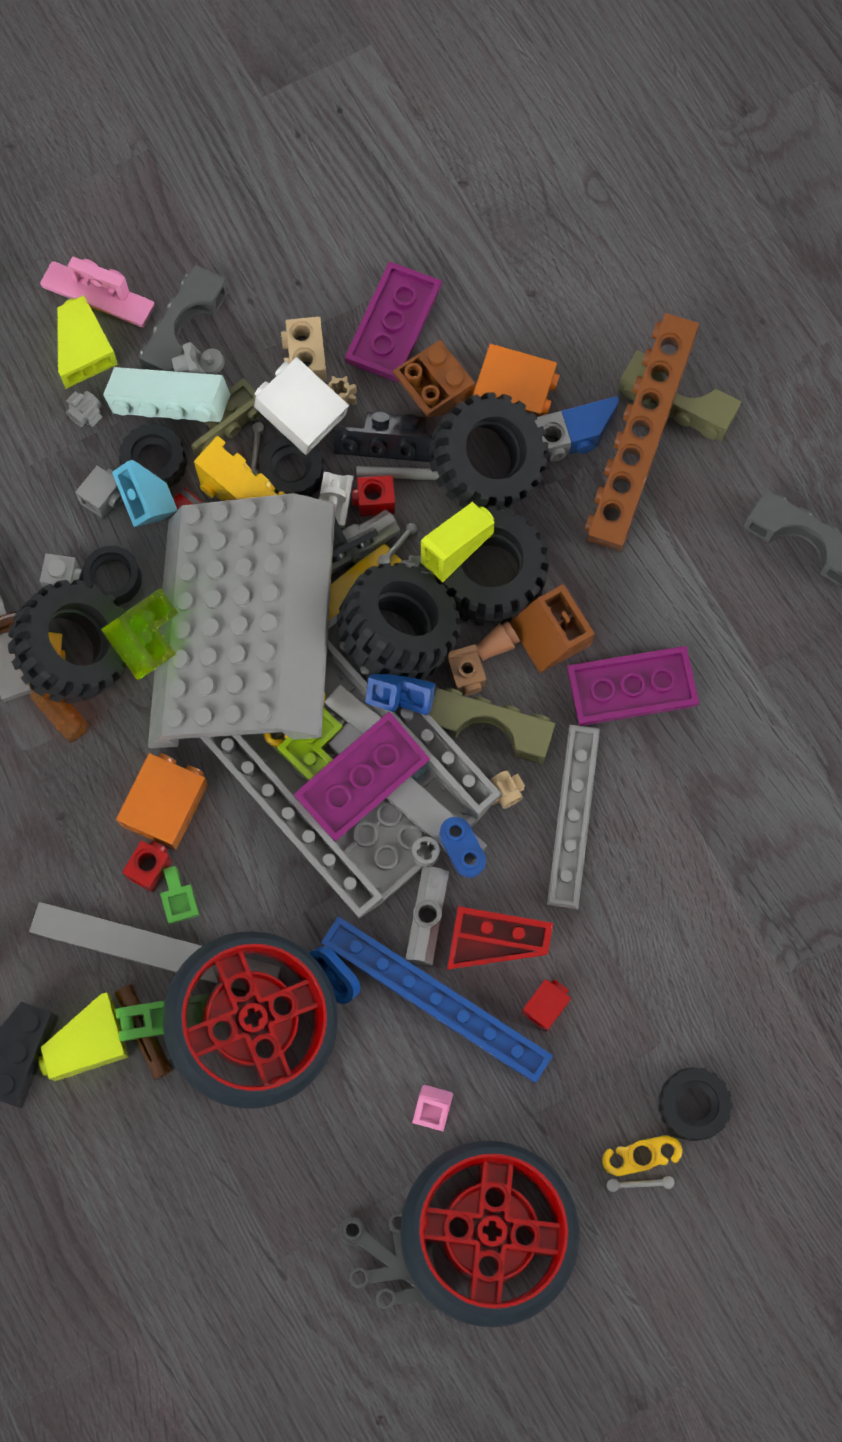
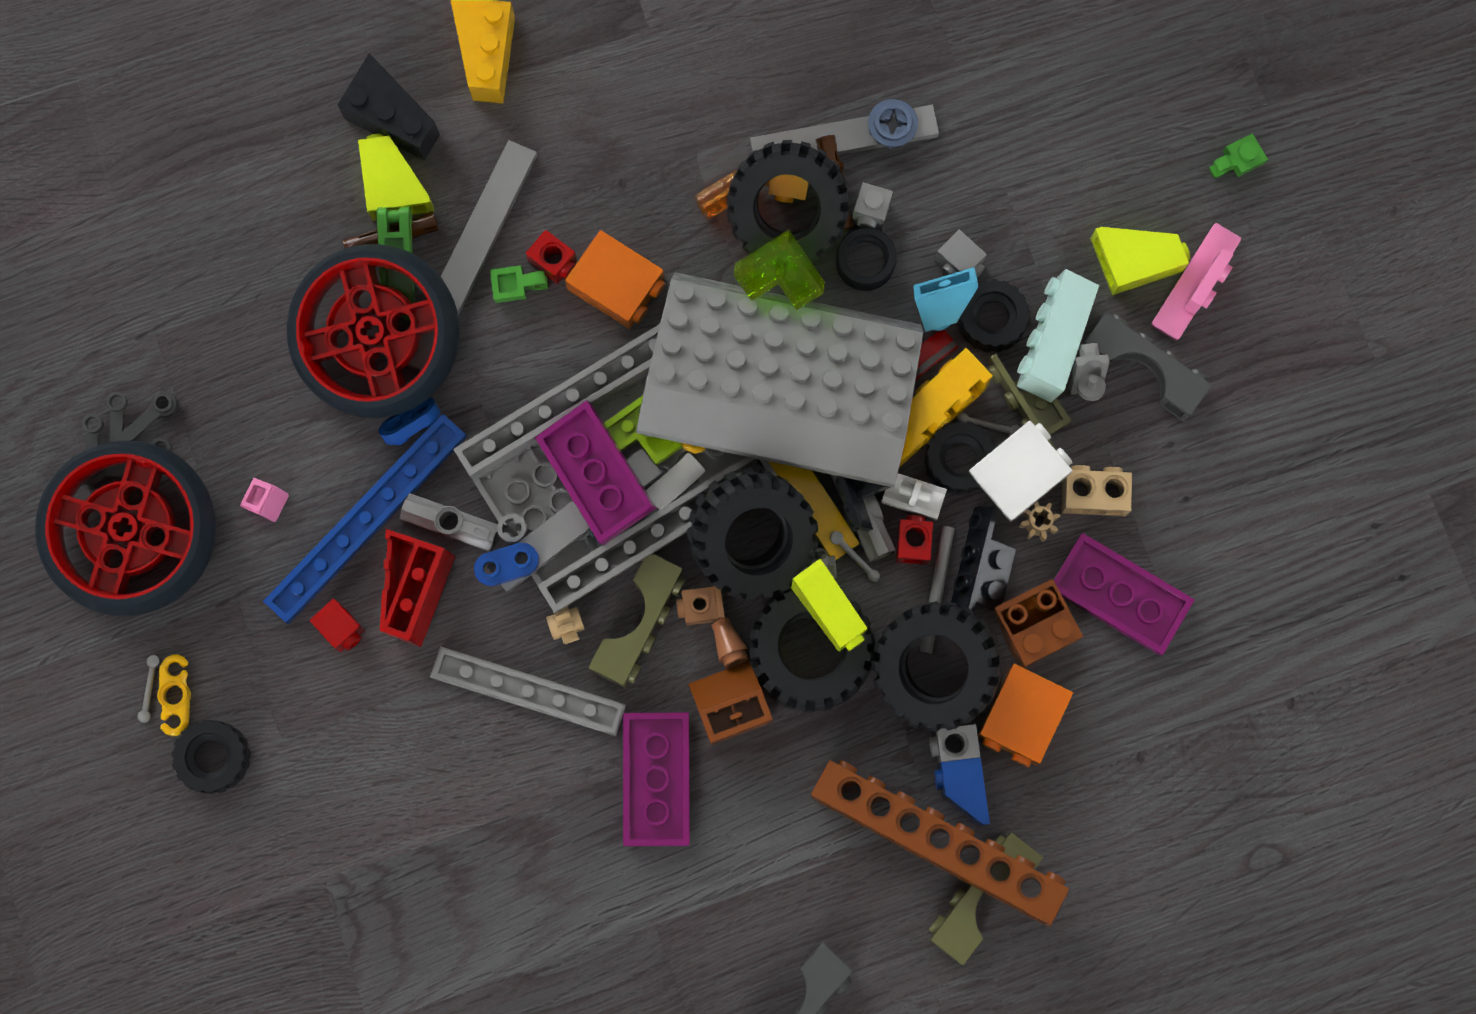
camera: 100 degrees right, 5 degrees up
light grey gear [66,391,102,427] -> none
blue slope [365,674,436,715] -> none

